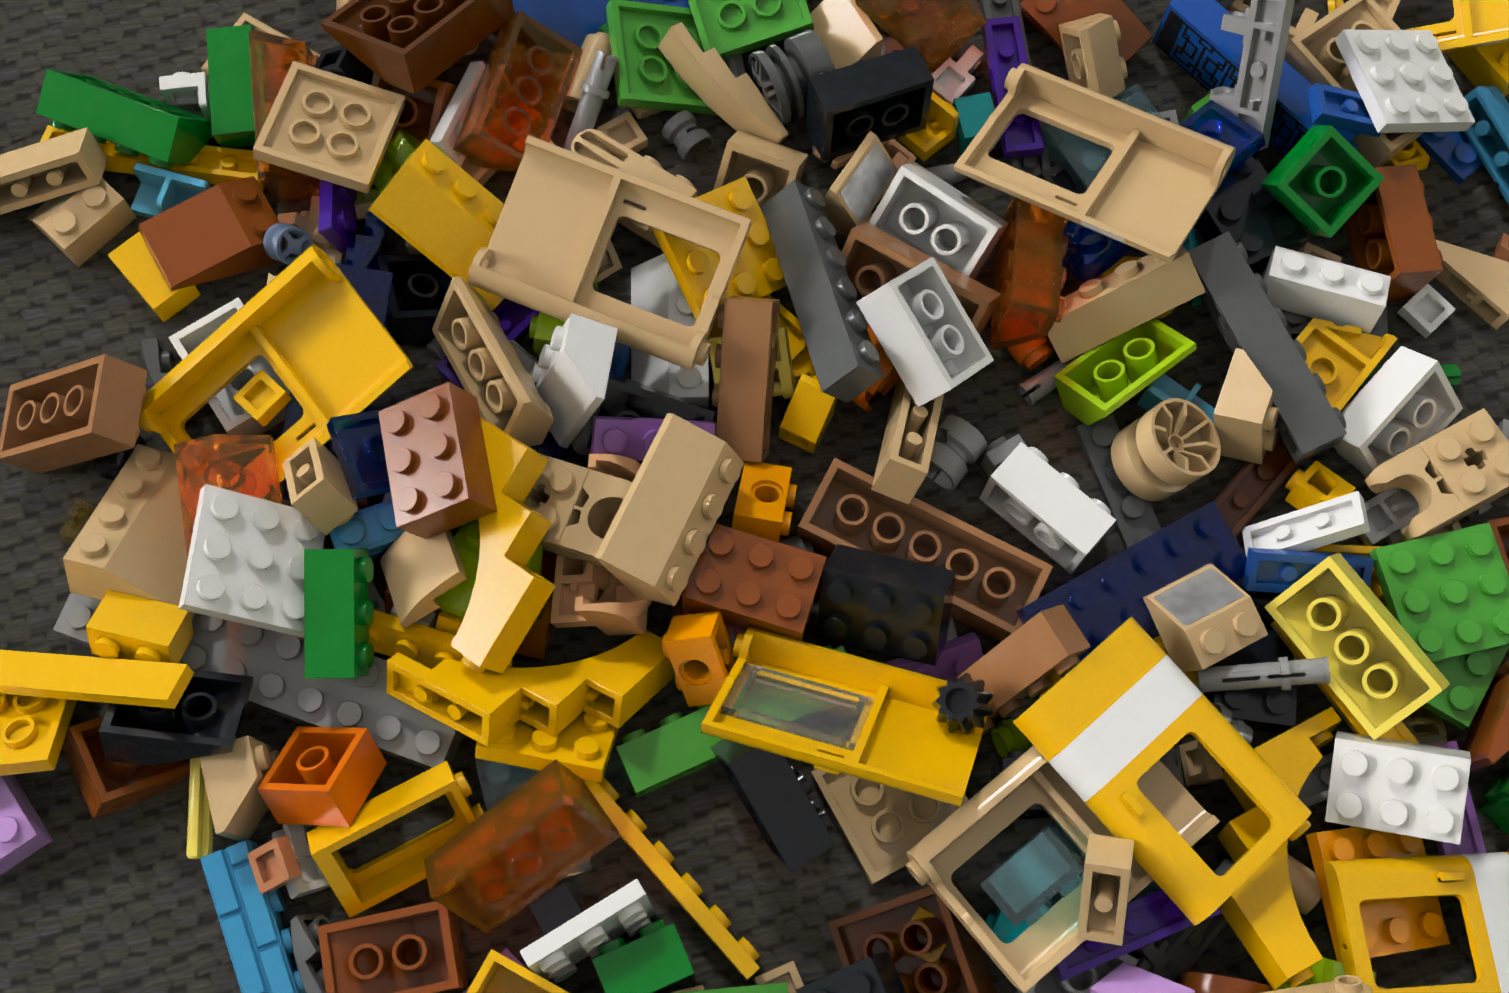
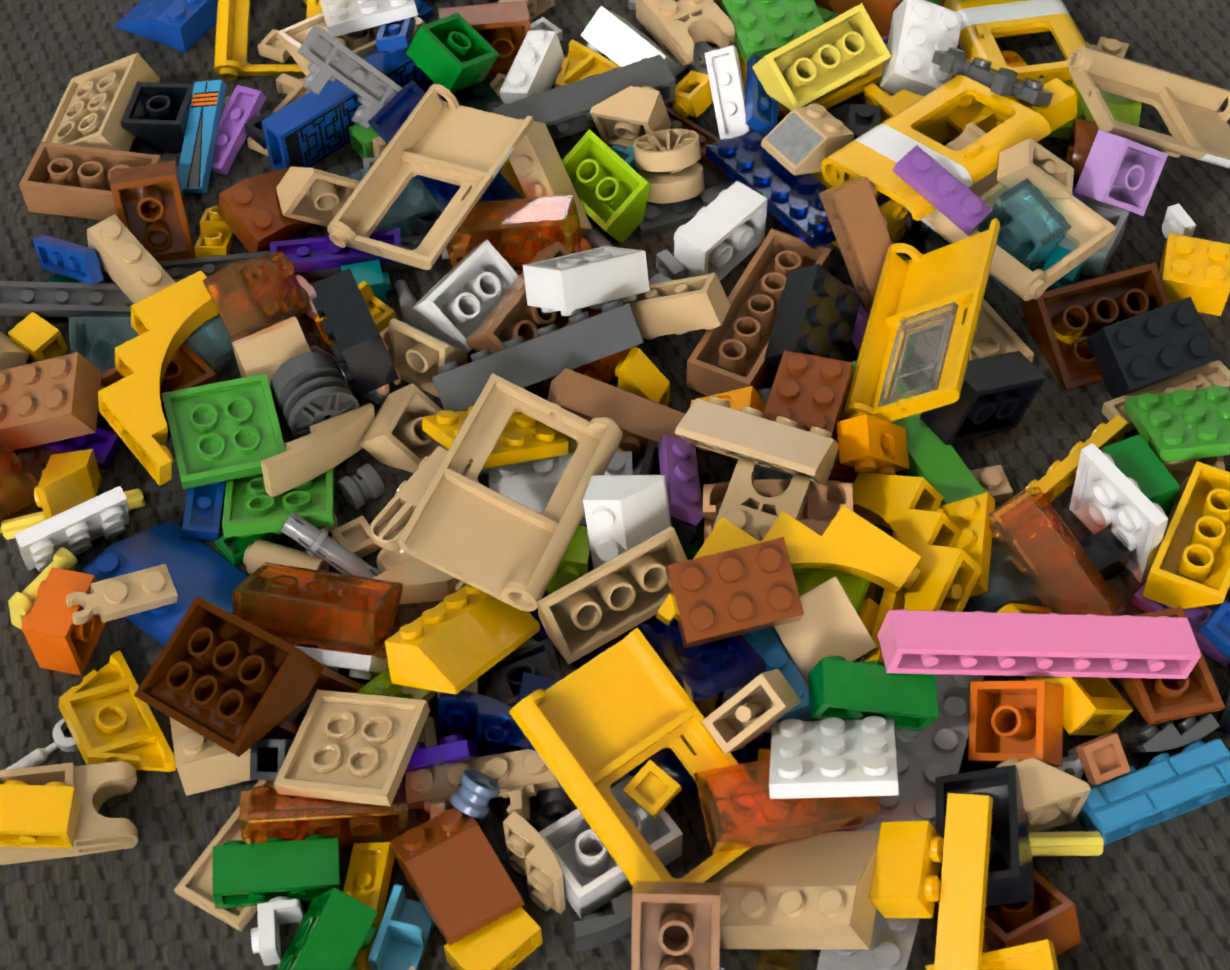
camera: 85 degrees left, 20 degrees down
black piece [932,673,993,735] -> none
light grey pin [1197,657,1330,693] -> none
none -> tan slope [503,810,566,914]
none -> bright pink brick [878,609,1201,679]
none -> medium lavender plate [892,145,993,236]
none -> dark grey hinge [931,47,1054,105]
none -> tan plate [970,465,1013,501]

